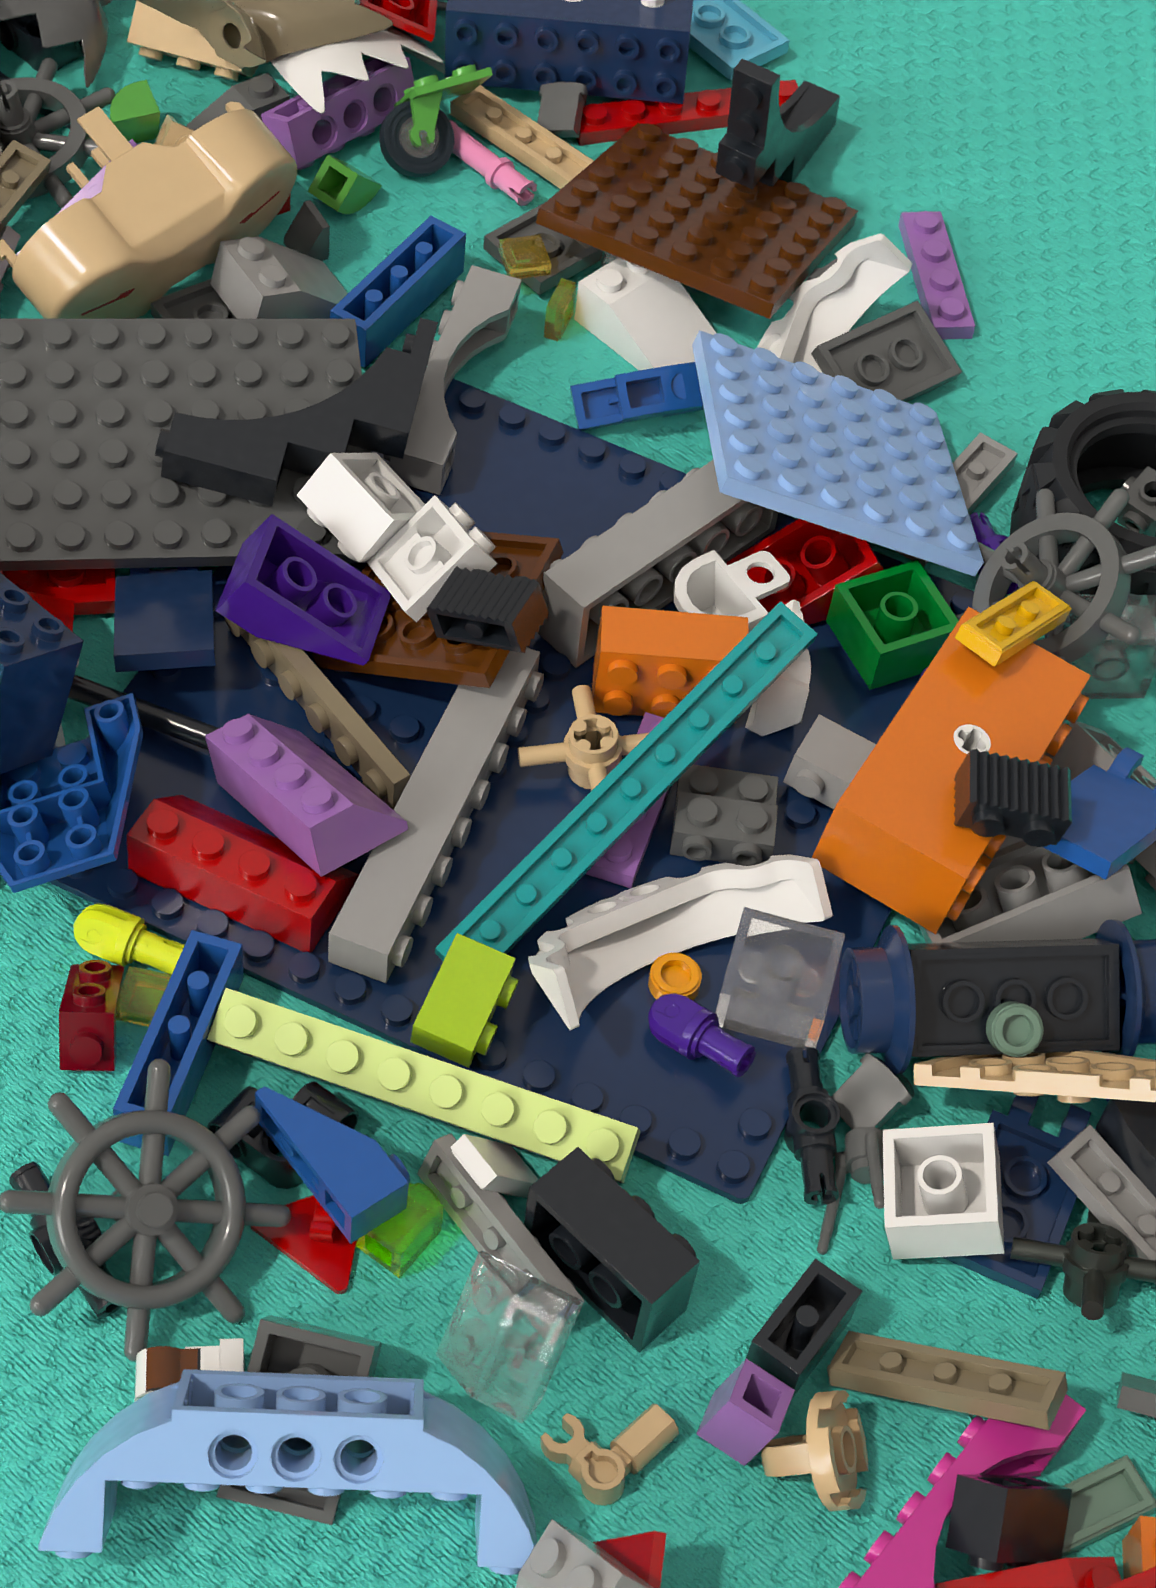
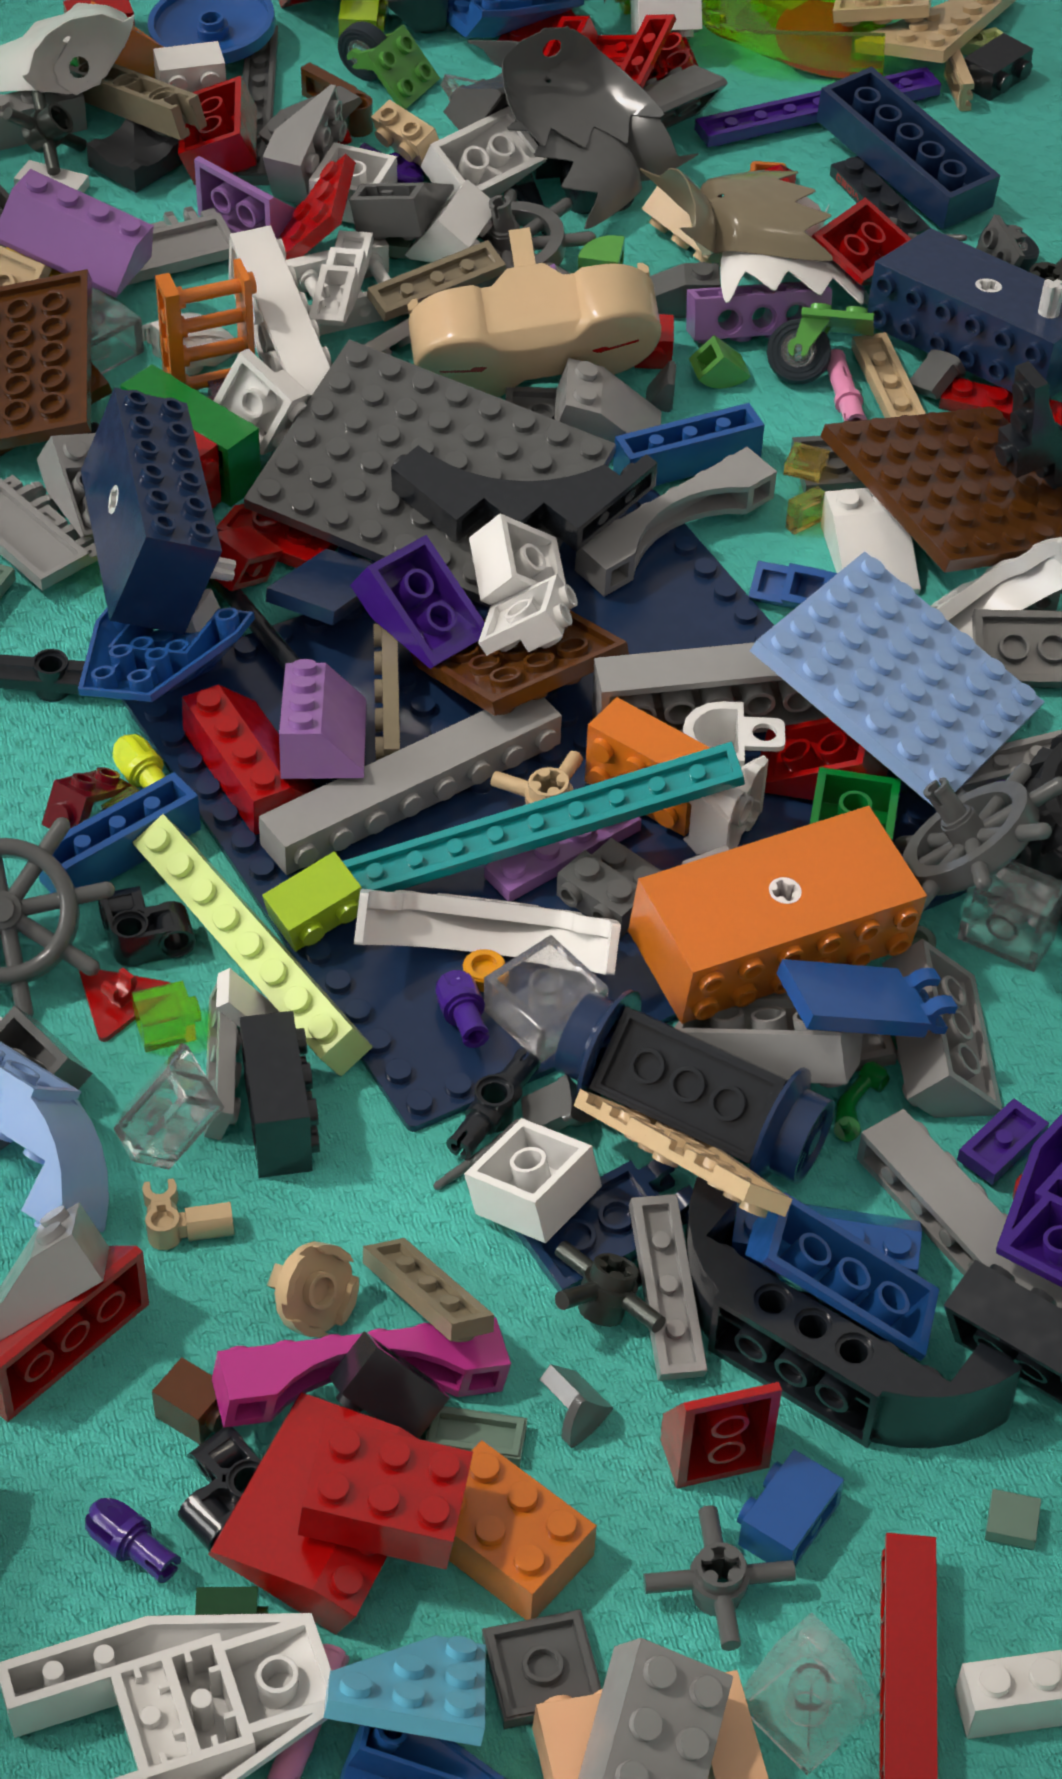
camera: 40 degrees right, 5 degrees down
blue slope [255,1086,410,1244] -> none
black brick [426,566,549,653] -> none
medium lavender brick [696,1359,795,1466] -> none
black brick [746,1258,862,1400] -> none
black brick [954,749,1072,847] -> none
yellow tile [955,581,1072,667] -> none
sand green tile [986,1001,1044,1057] -> none

